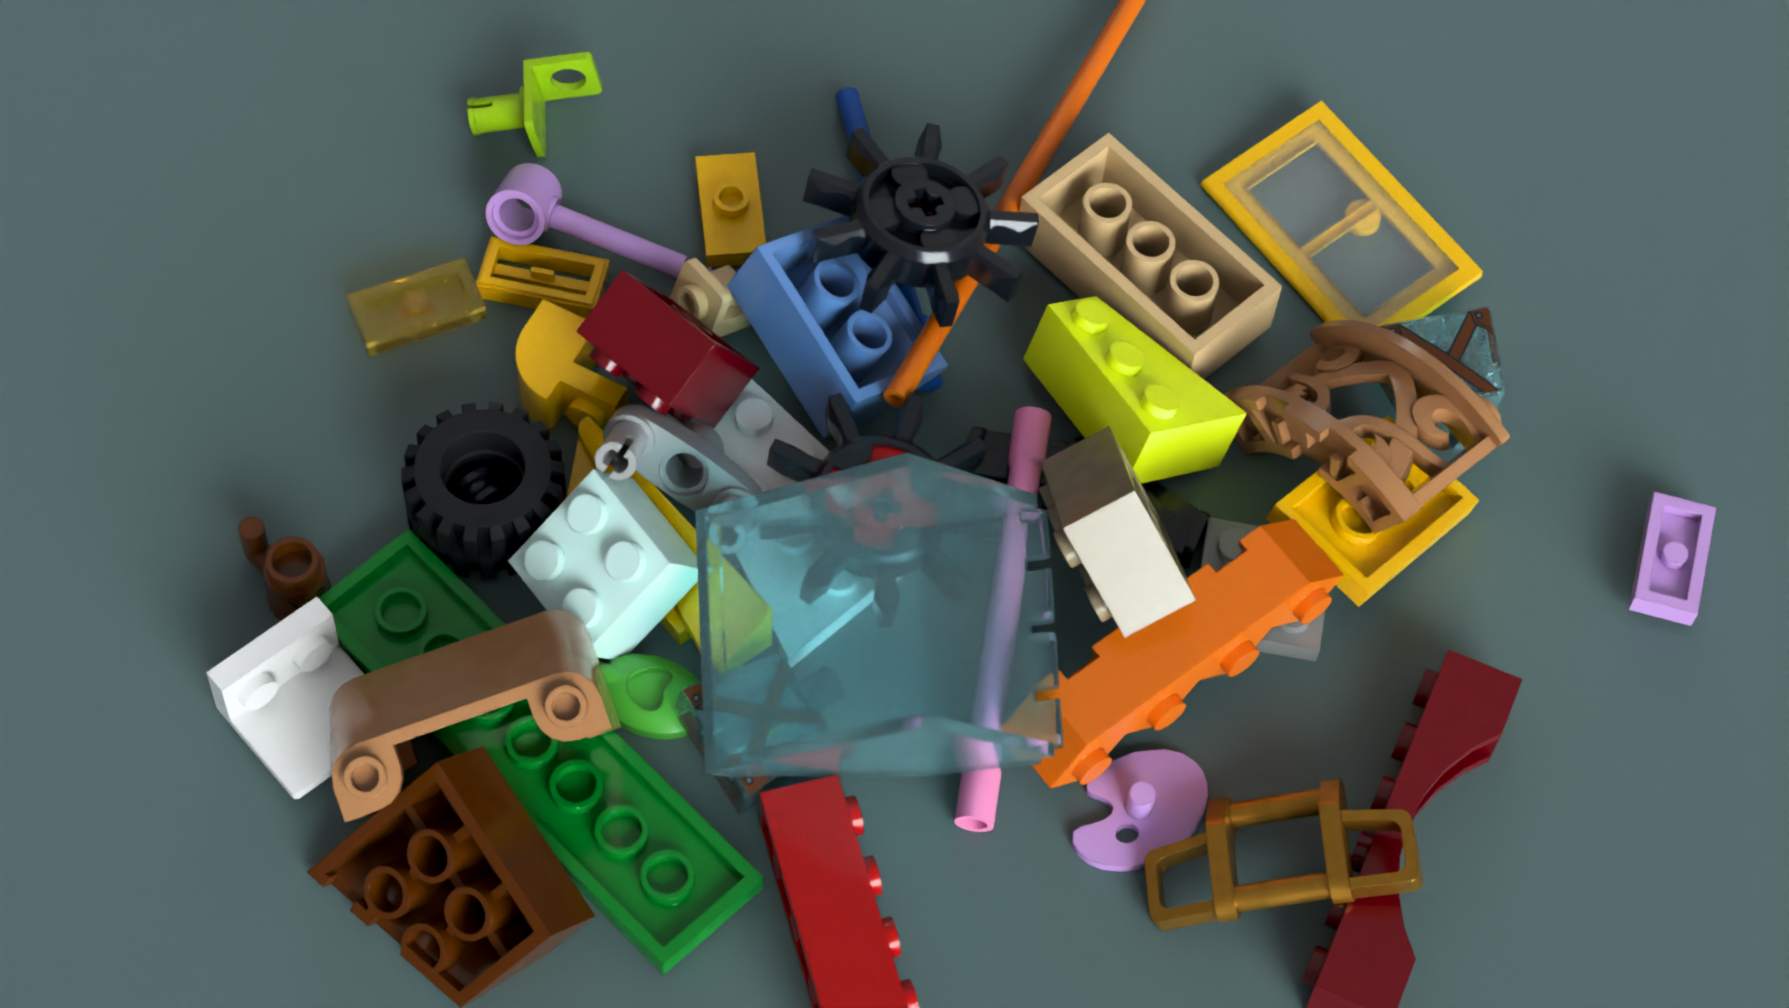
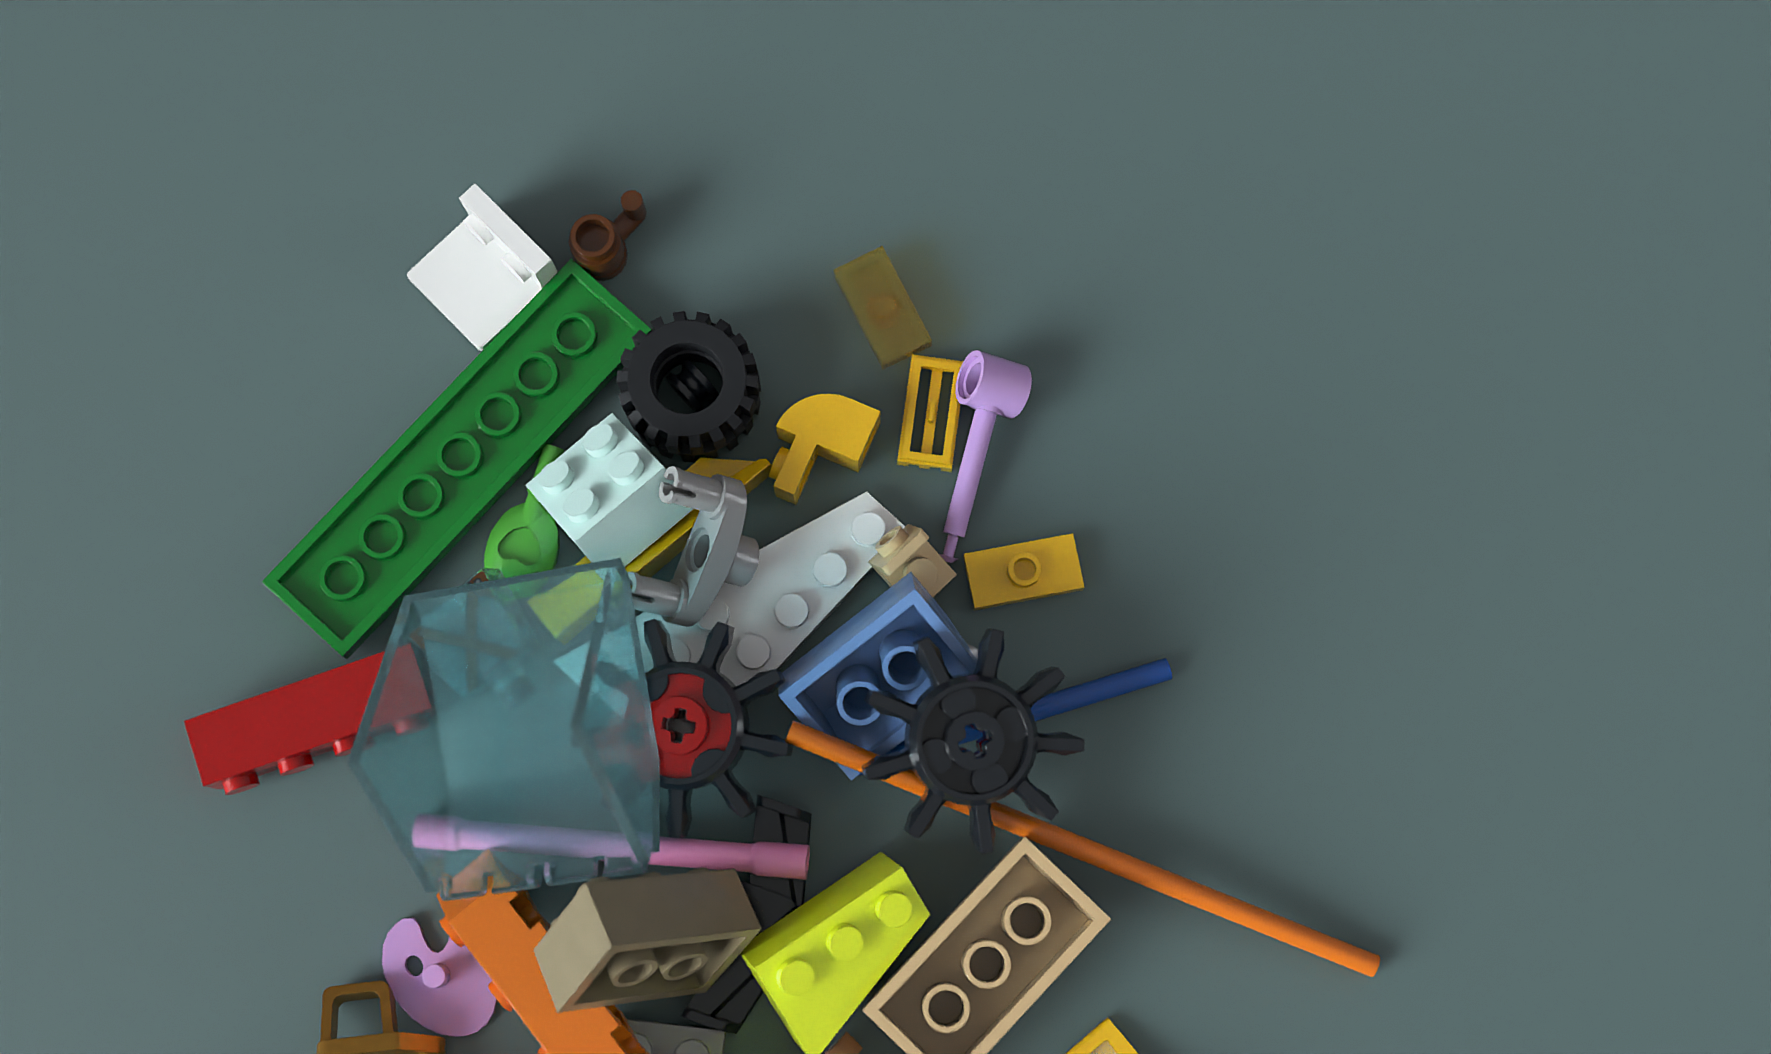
camera: 90 degrees right, 20 degrees up
reddish brown wedge [307,746,595,1008] -> none
medium nougat windscreen [329,609,622,822] -> none
lime bracket [467,52,602,158] -> none
dark red brick [576,269,759,428] -> none

